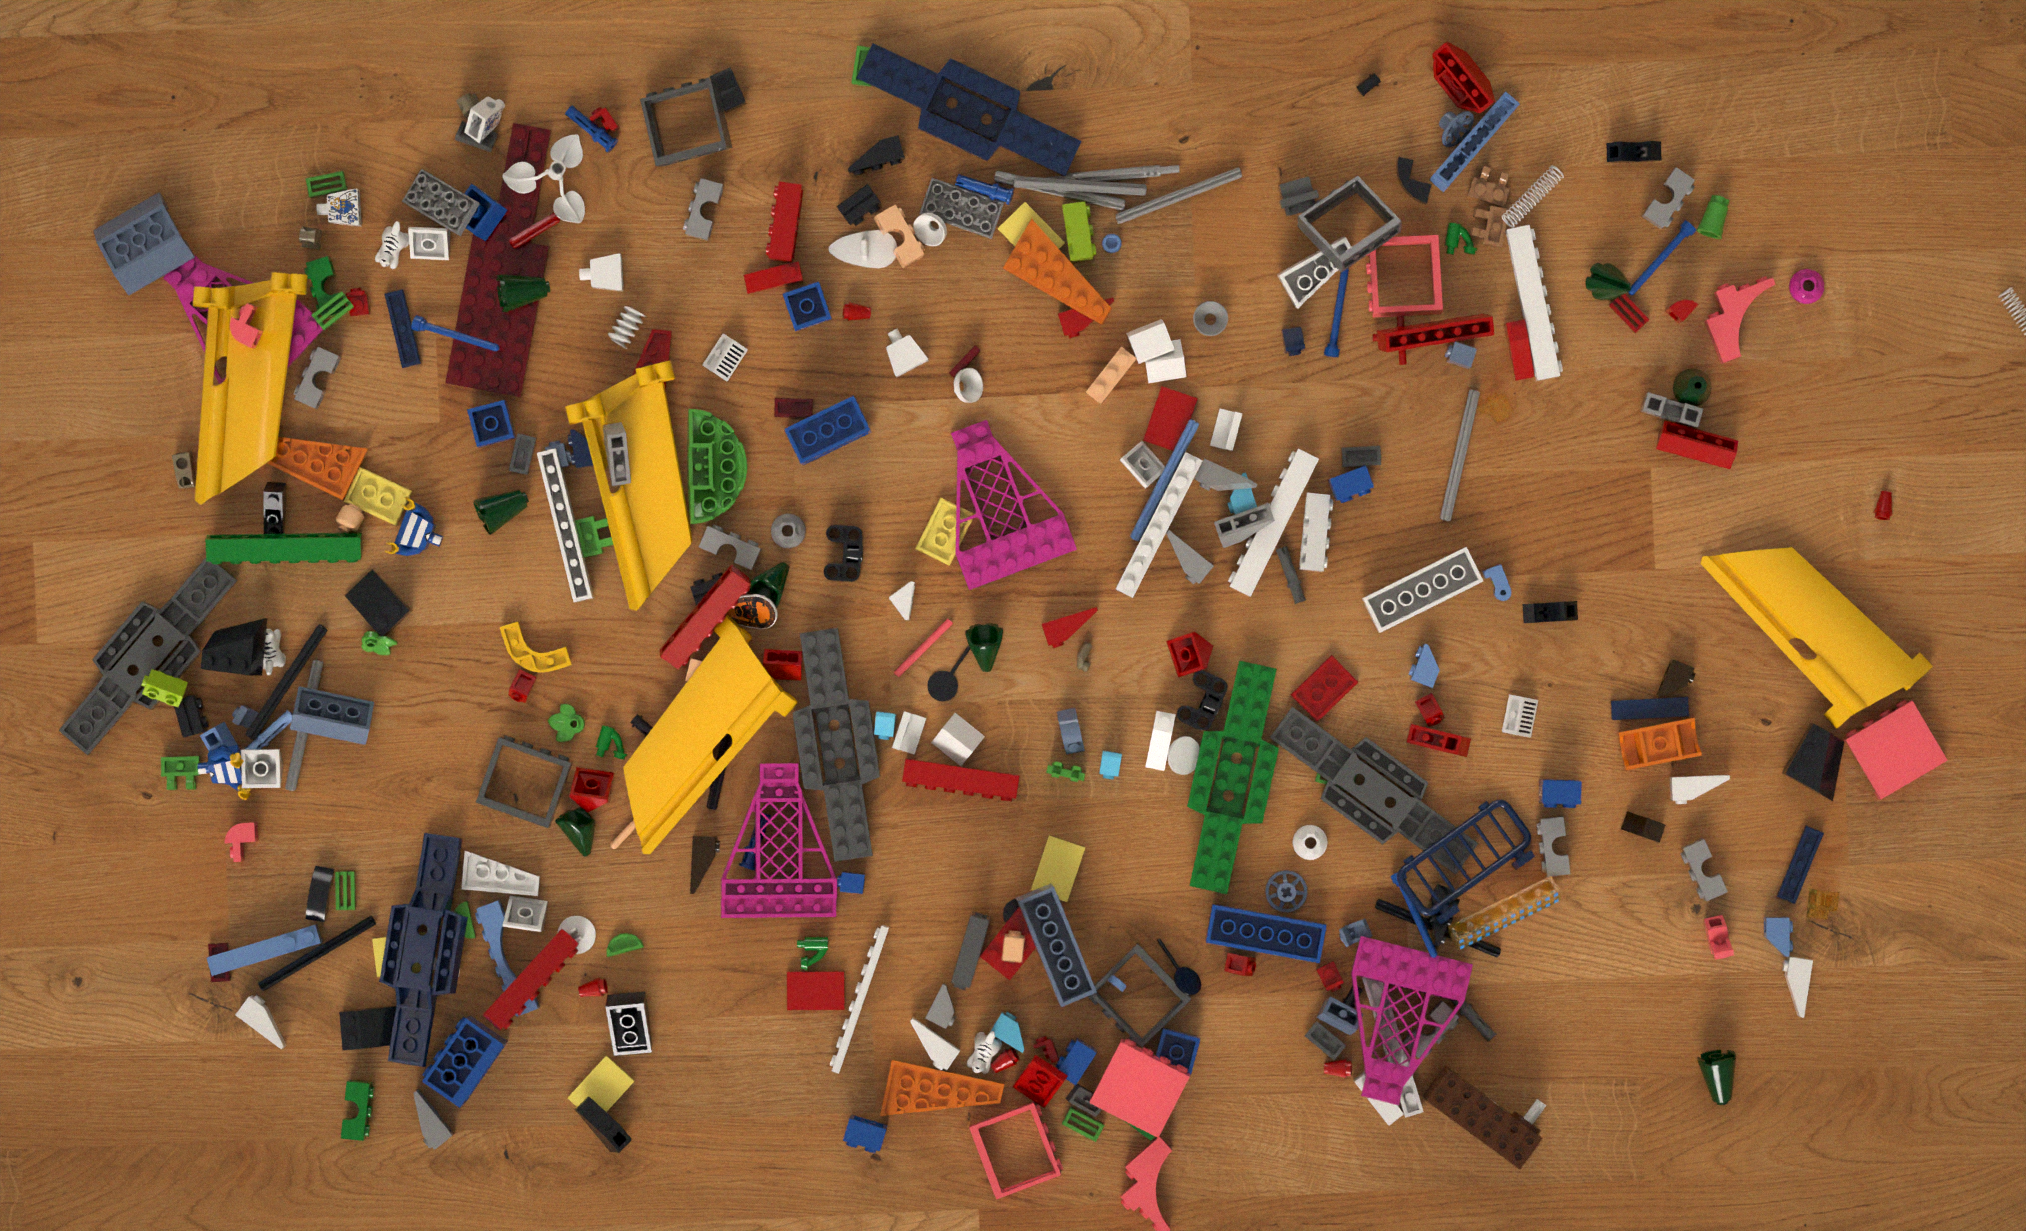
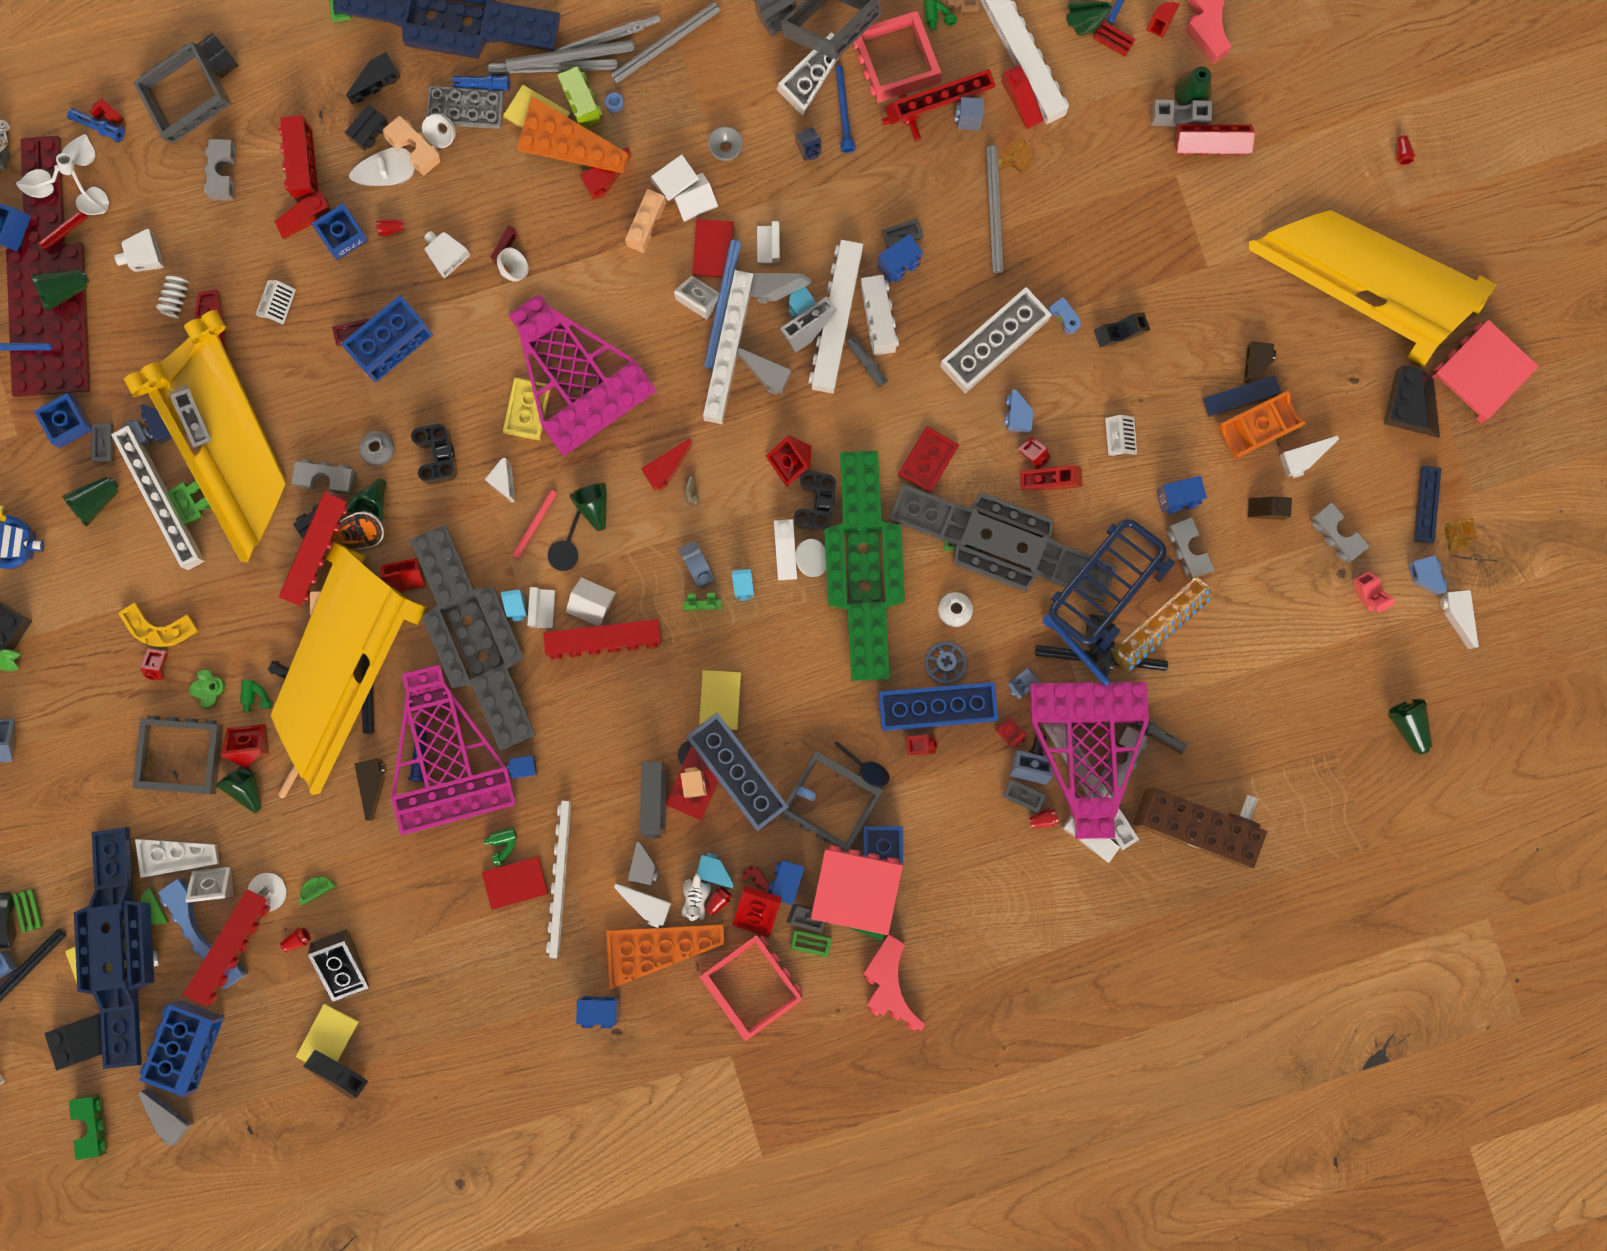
camera: 15 degrees left, 5 degrees down
bright green brick [687,409,747,524] -> none

